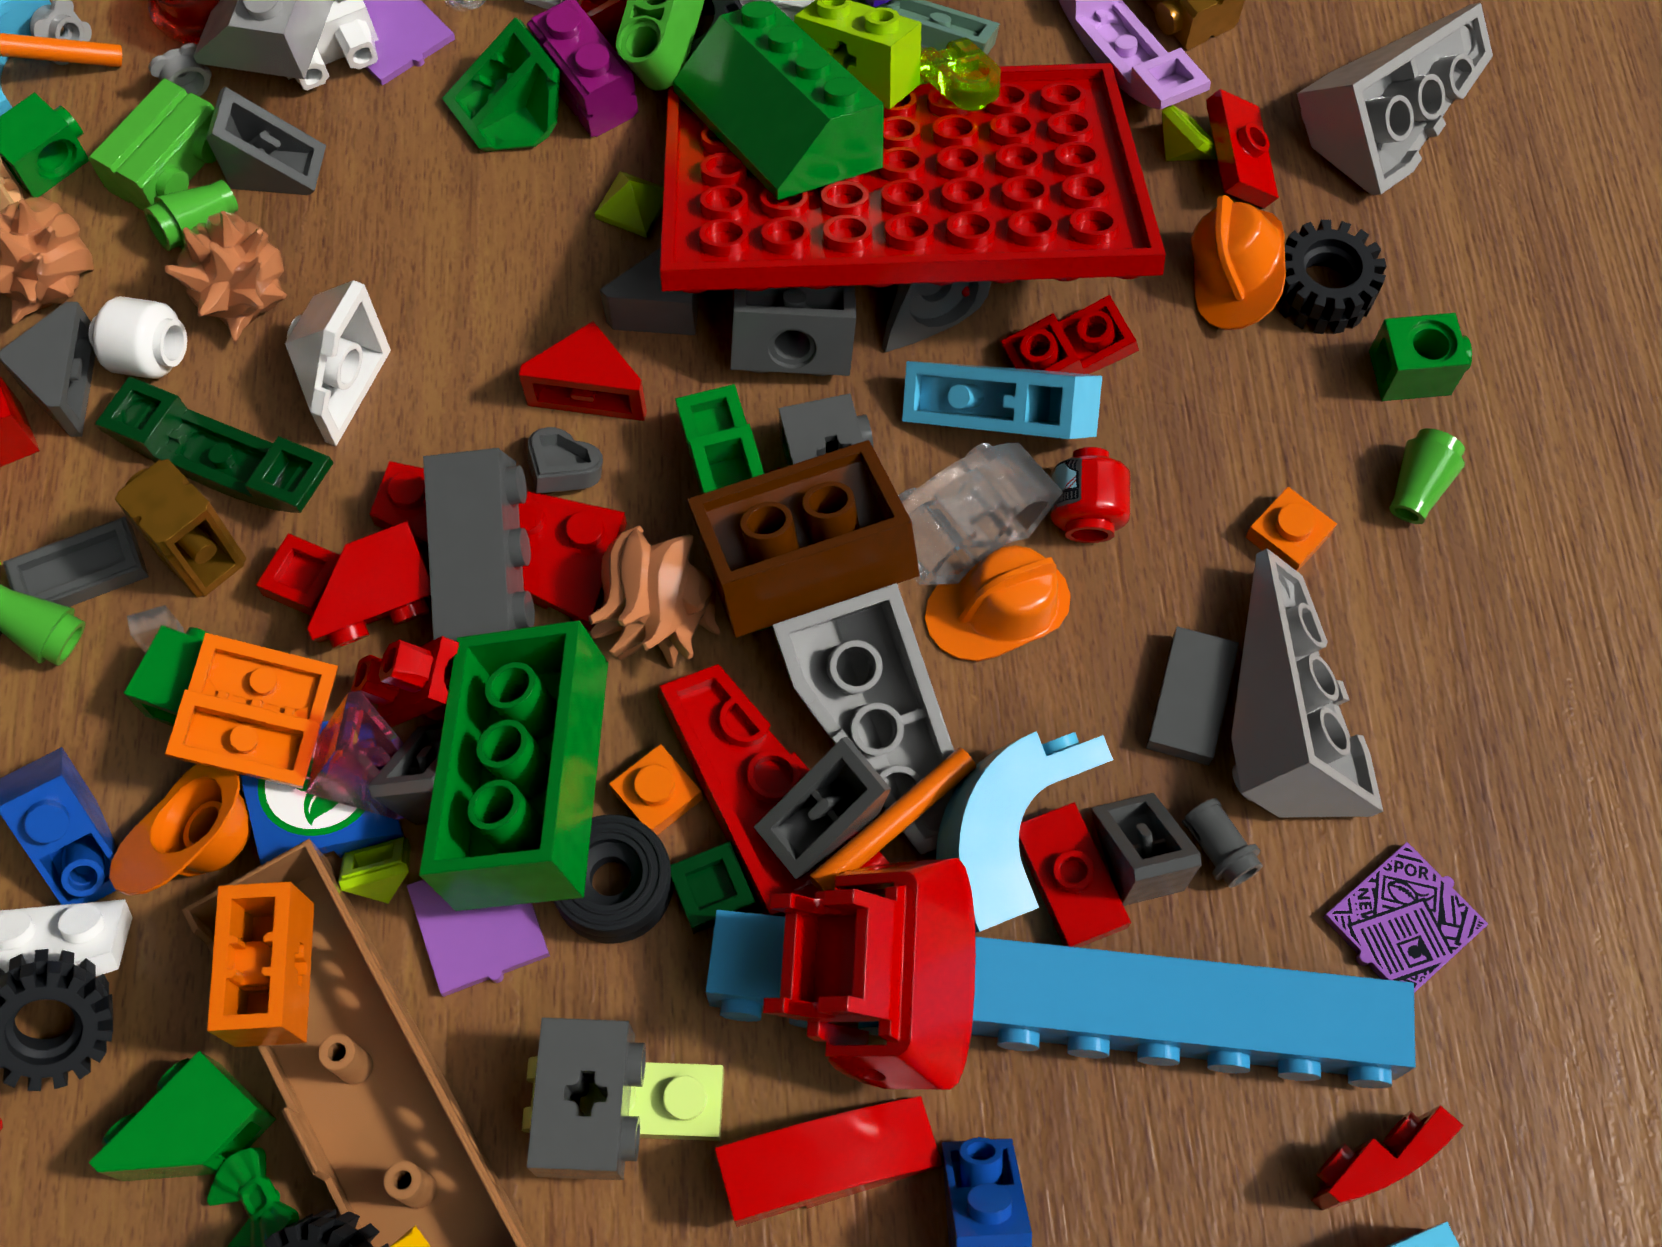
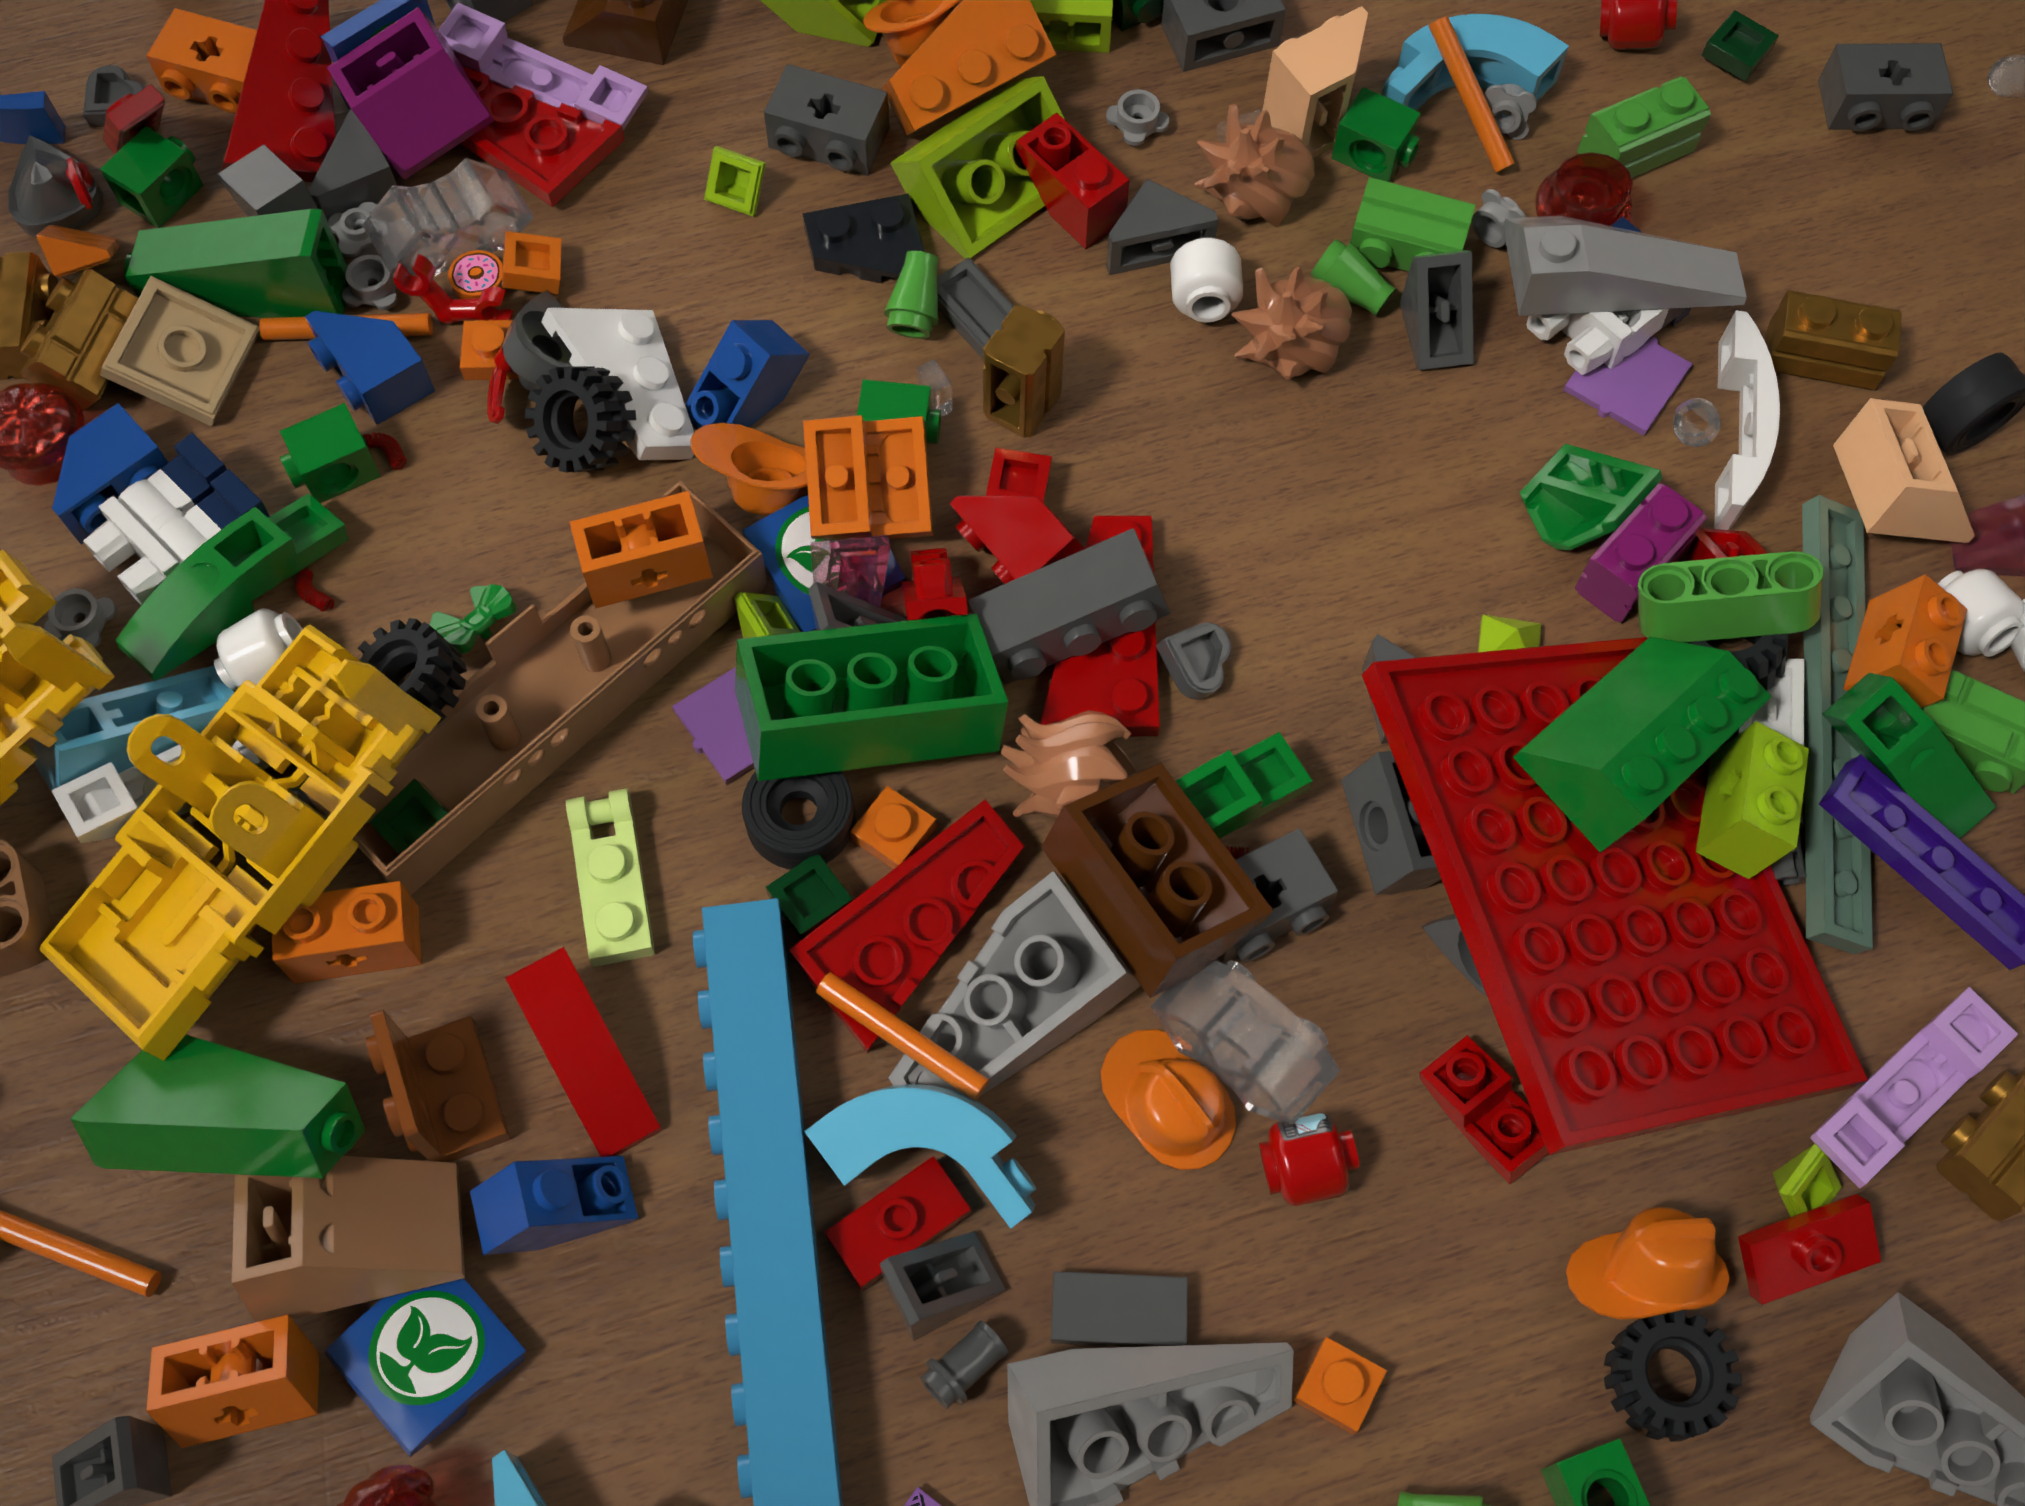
camera: 75 degrees right, 0 degrees up
green slope [88,1051,276,1181] -> none
dark green slope [95,376,333,513] -> none
white slope [285,280,391,446] -> none
red slope [519,321,647,421] -> none
dark grey brick [527,1018,646,1180] -> none
dark grey slope [754,737,891,879] -> none
red piece [763,858,976,1090] -> none
medium azure slope [902,361,1102,439] -> none
clear neon green plate [920,37,1001,111] -> none

